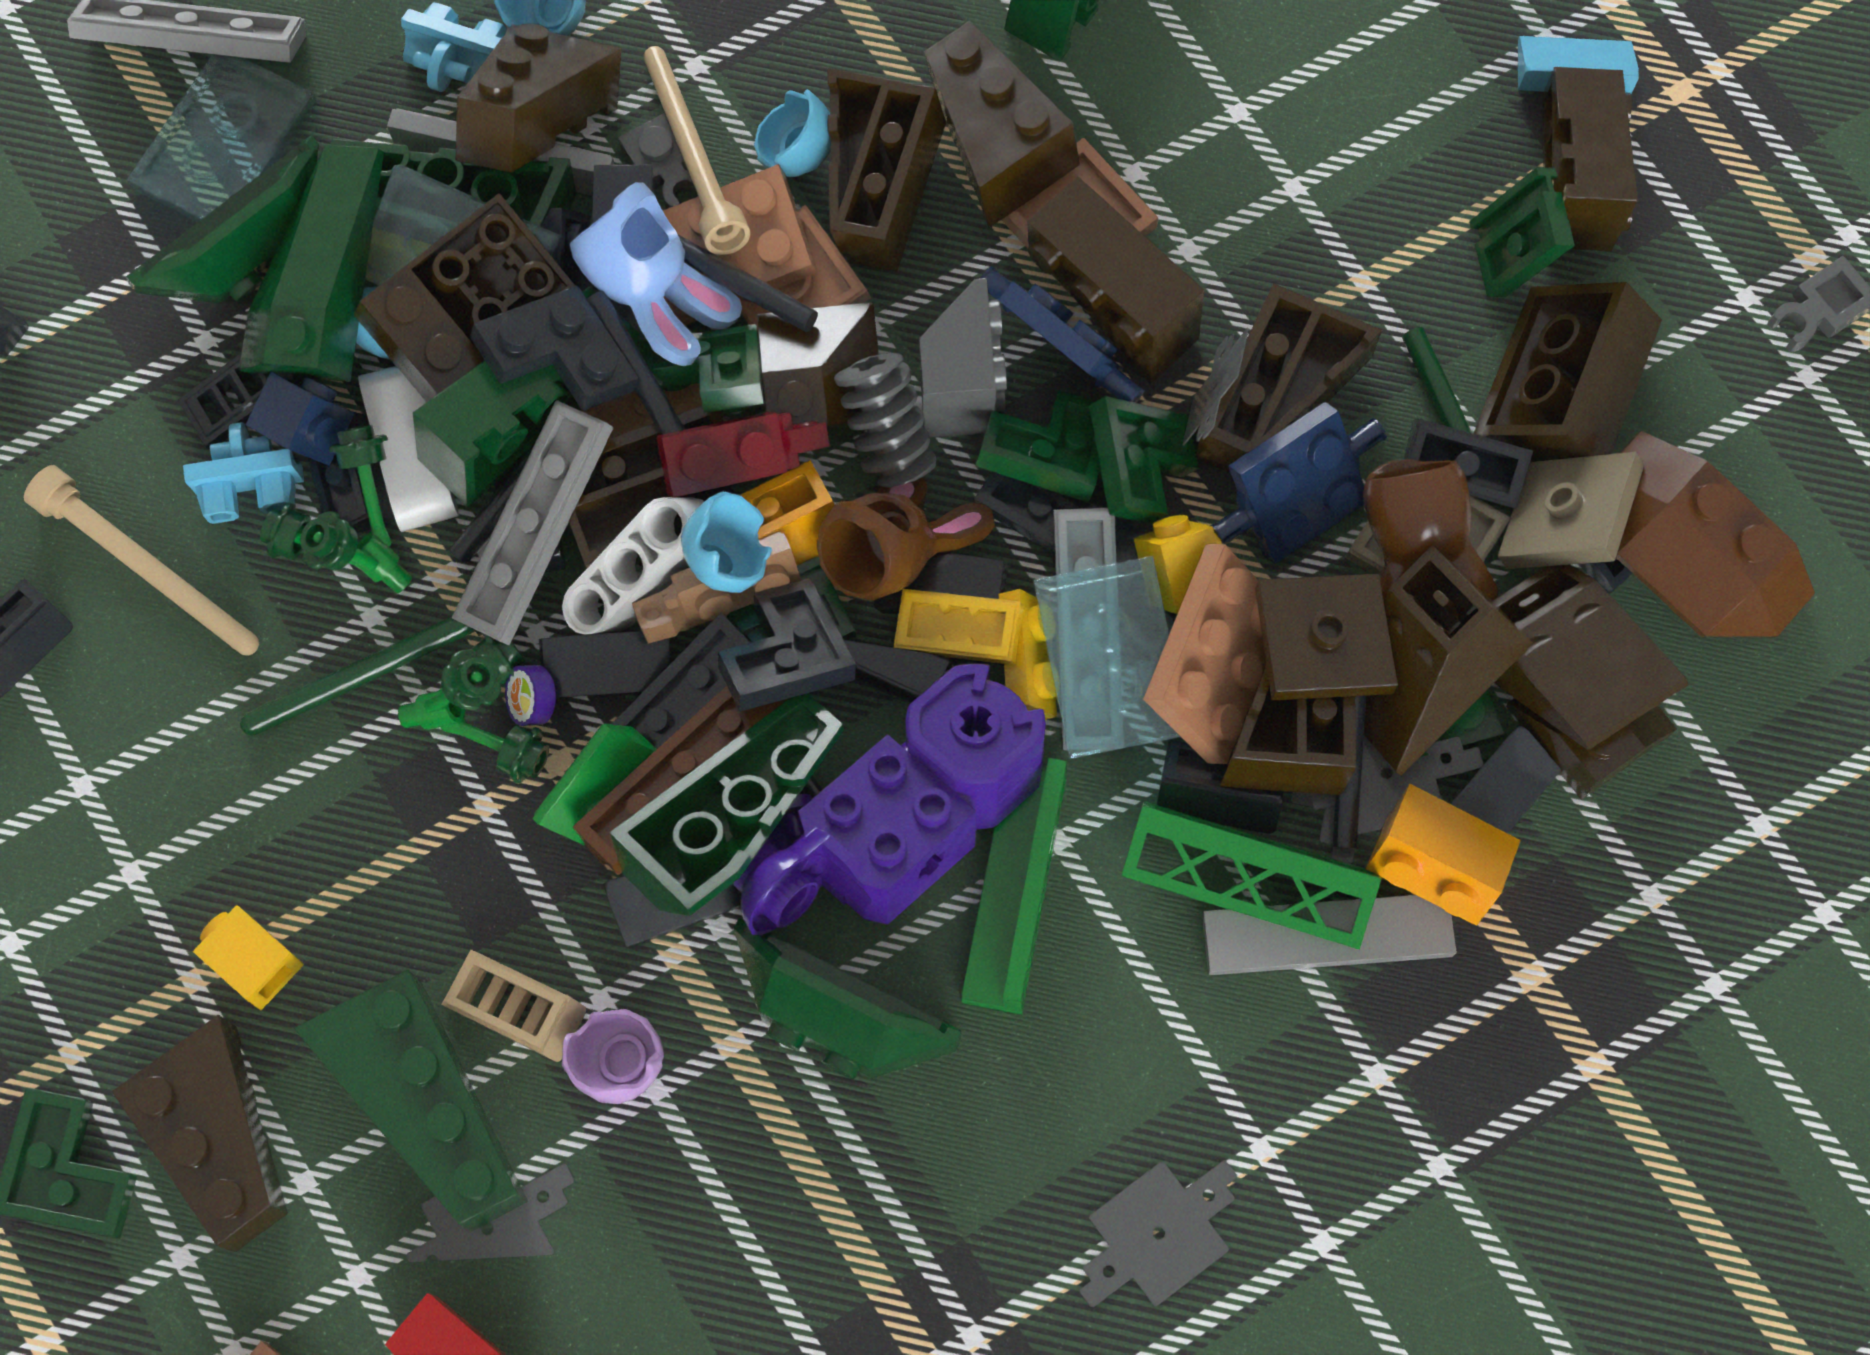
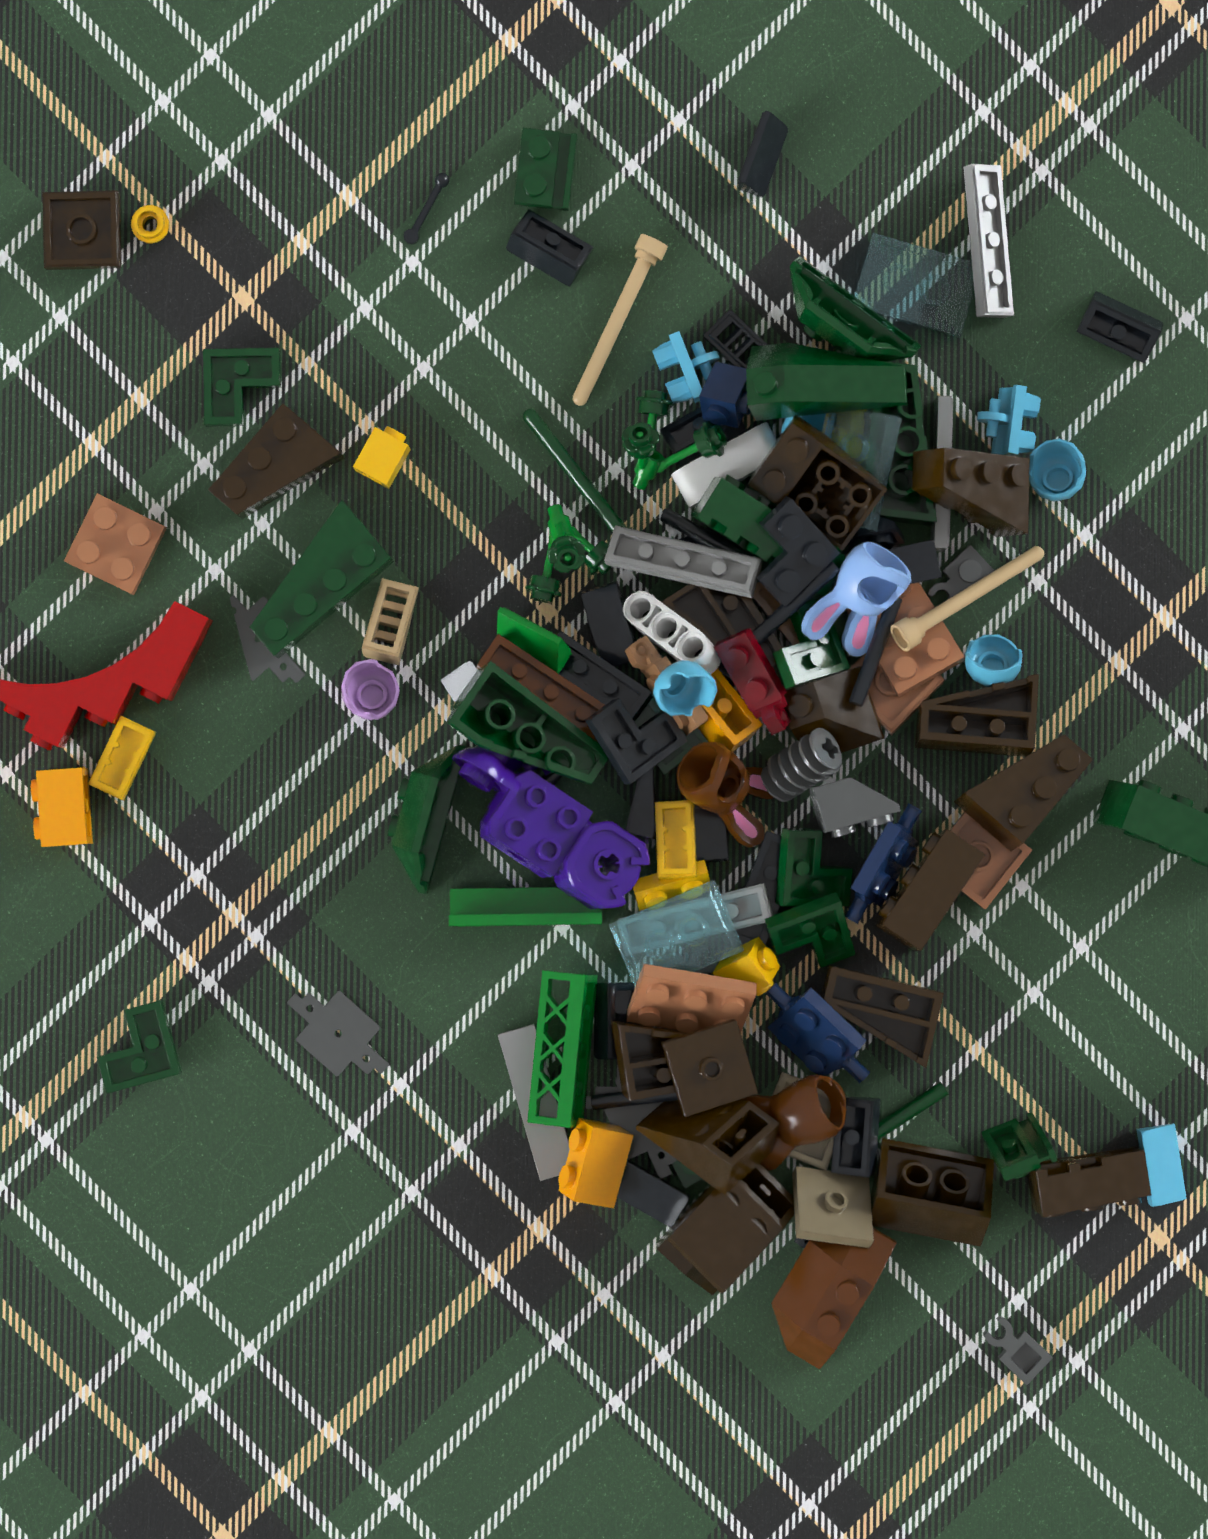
camera: 80 degrees right, 15 degrees up
tile [505,665,556,726] -> none
dark grey piece [1182,328,1249,445] -> none

